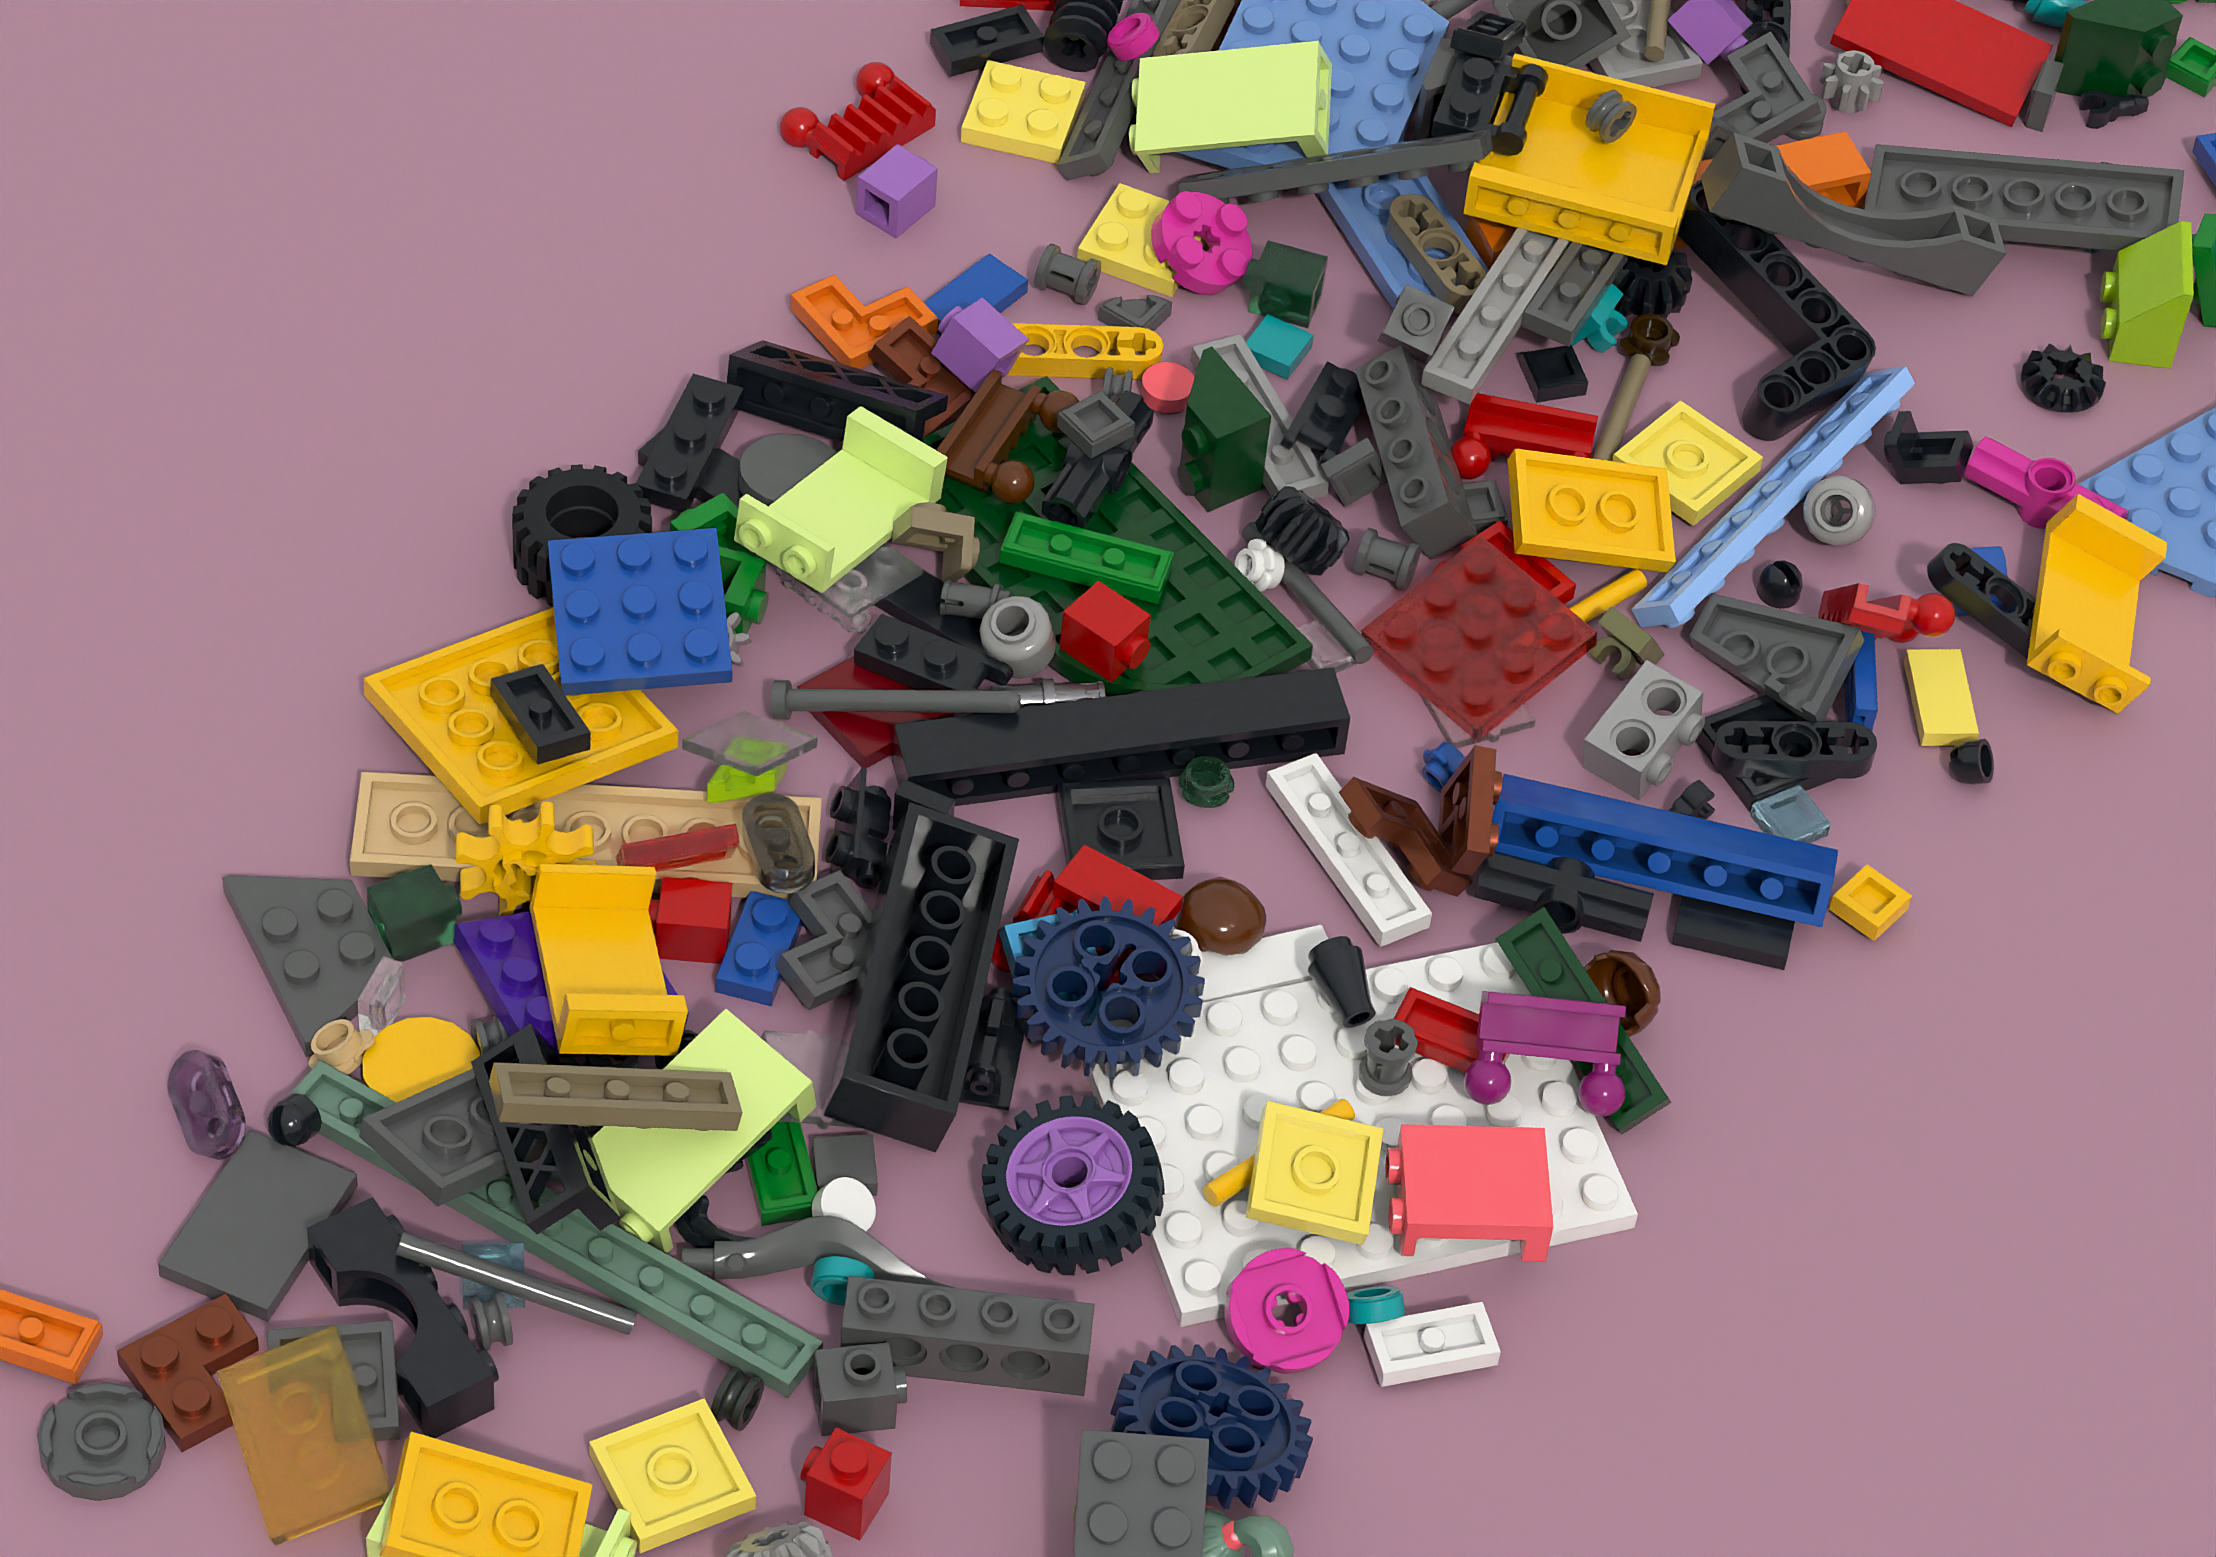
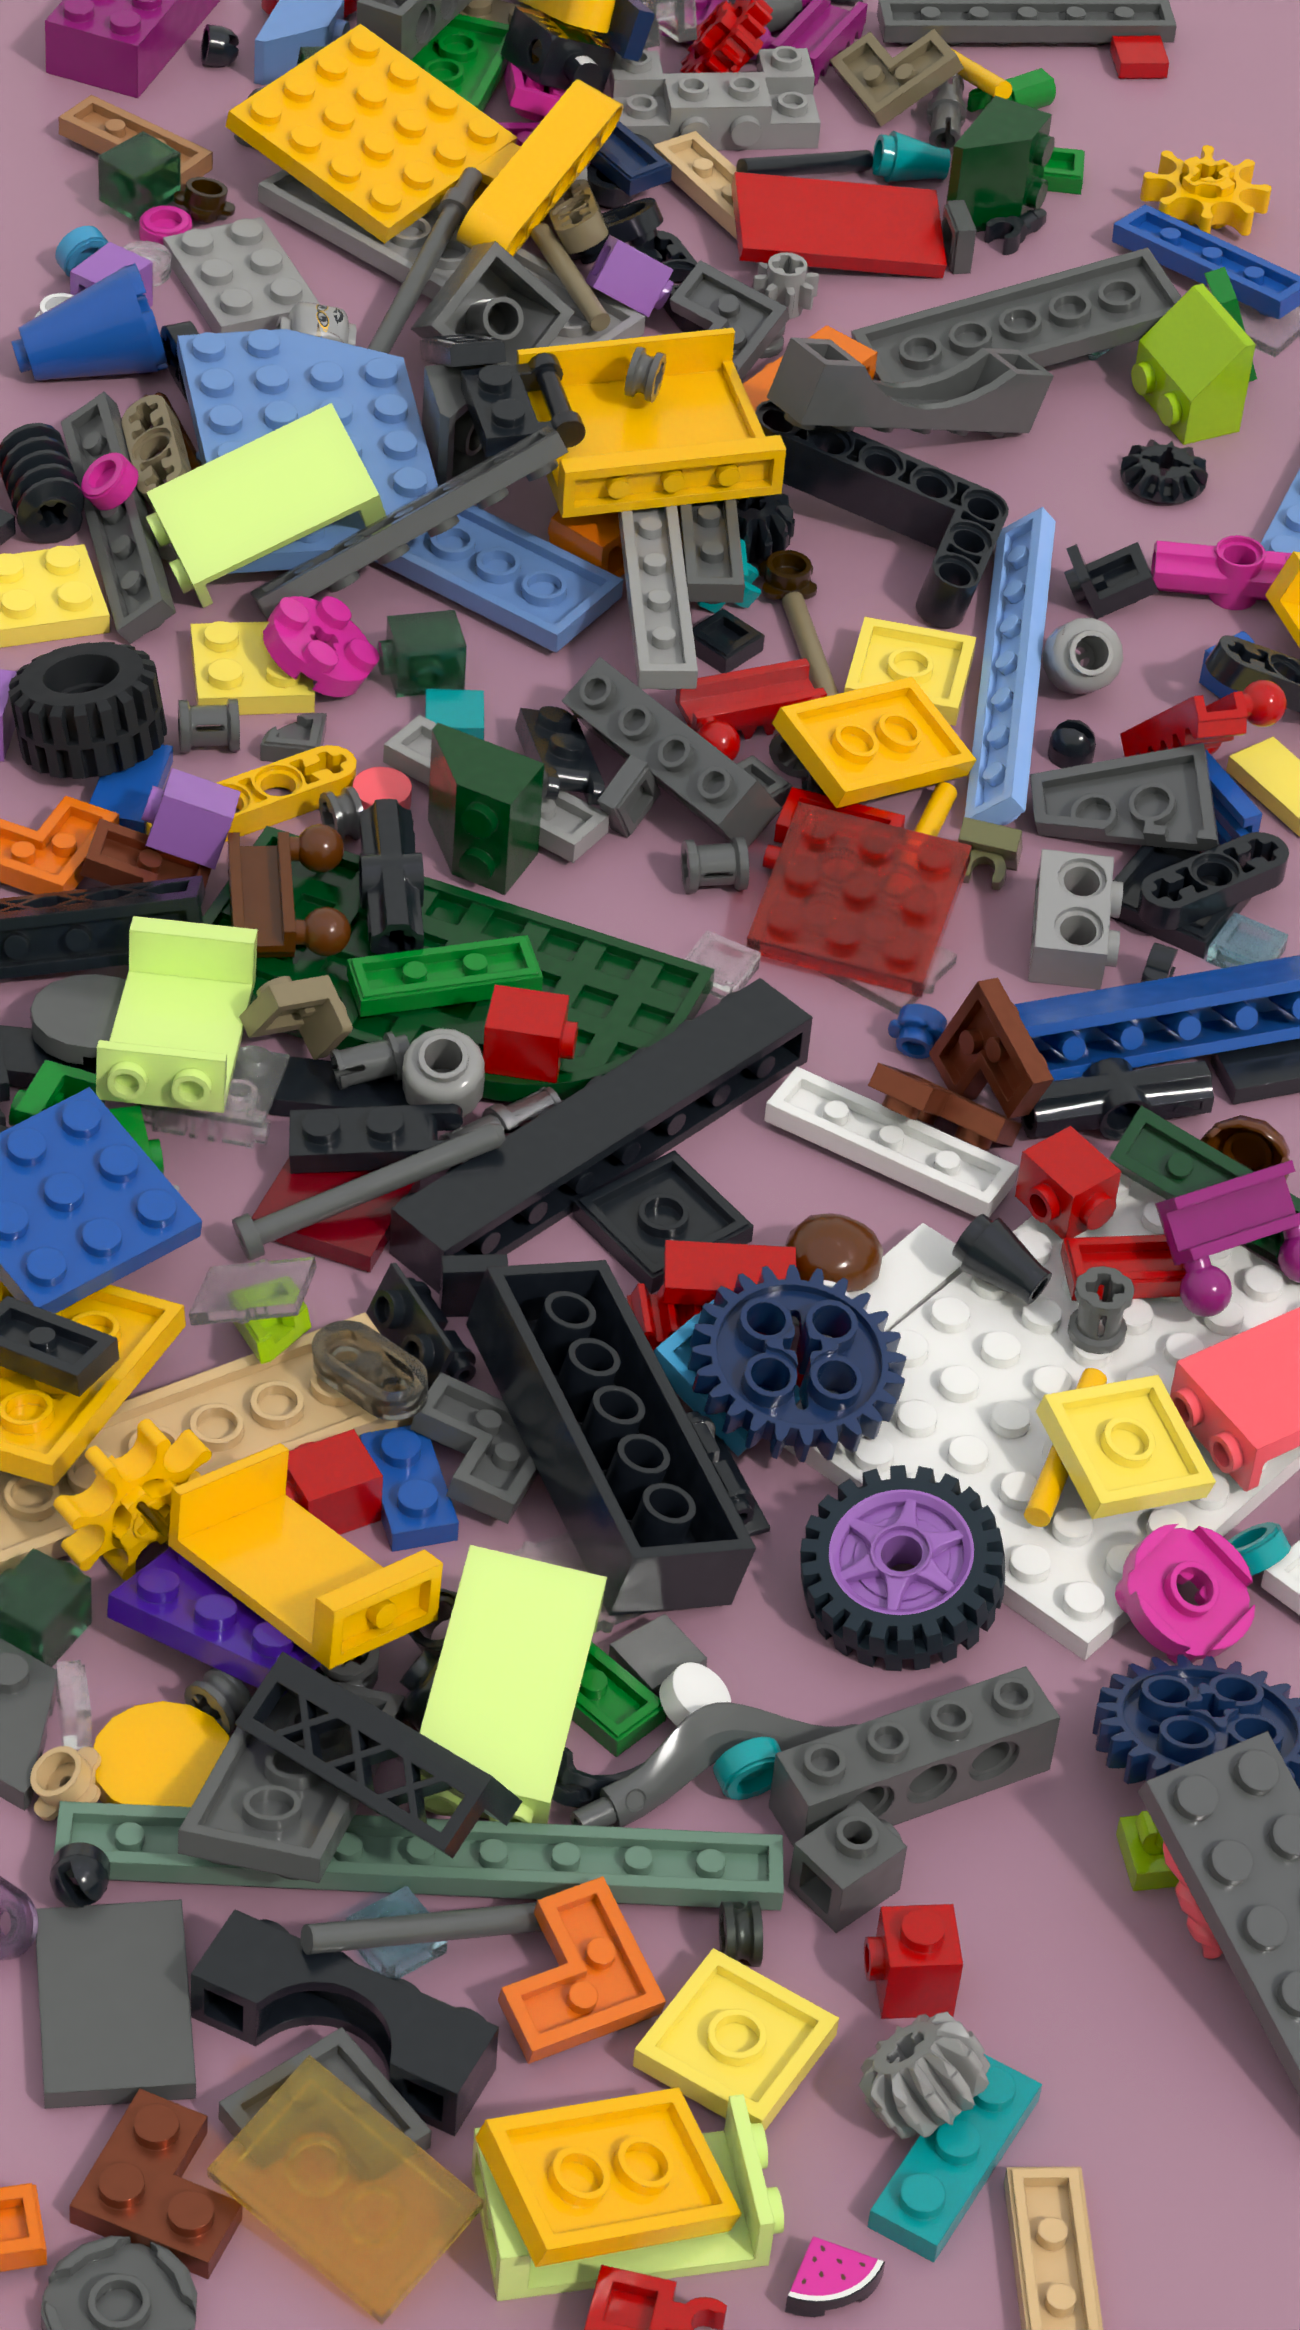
camera: 30 degrees left, 5 degrees down
dark grey bush [469,1291,513,1351] -> none
dark tan plate [489,1063,743,1131] -> none
clear red tile [615,823,740,872] -> none
dark grey tile [1057,391,1135,459] -> none
clear green plate [1178,756,1234,808] -> none
white plate [1235,539,1285,592] -> none
dark grey bar [1242,521,1374,664] -> none
black gear [1255,486,1350,576] -> none
dark grey window [1377,284,1455,364] -> none
dark tan beam [1387,194,1487,314] -> none
none -> black tyre [8,642,167,779]
none -> orange plate [498,1876,666,2064]
none -> red brick [1015,1126,1121,1240]

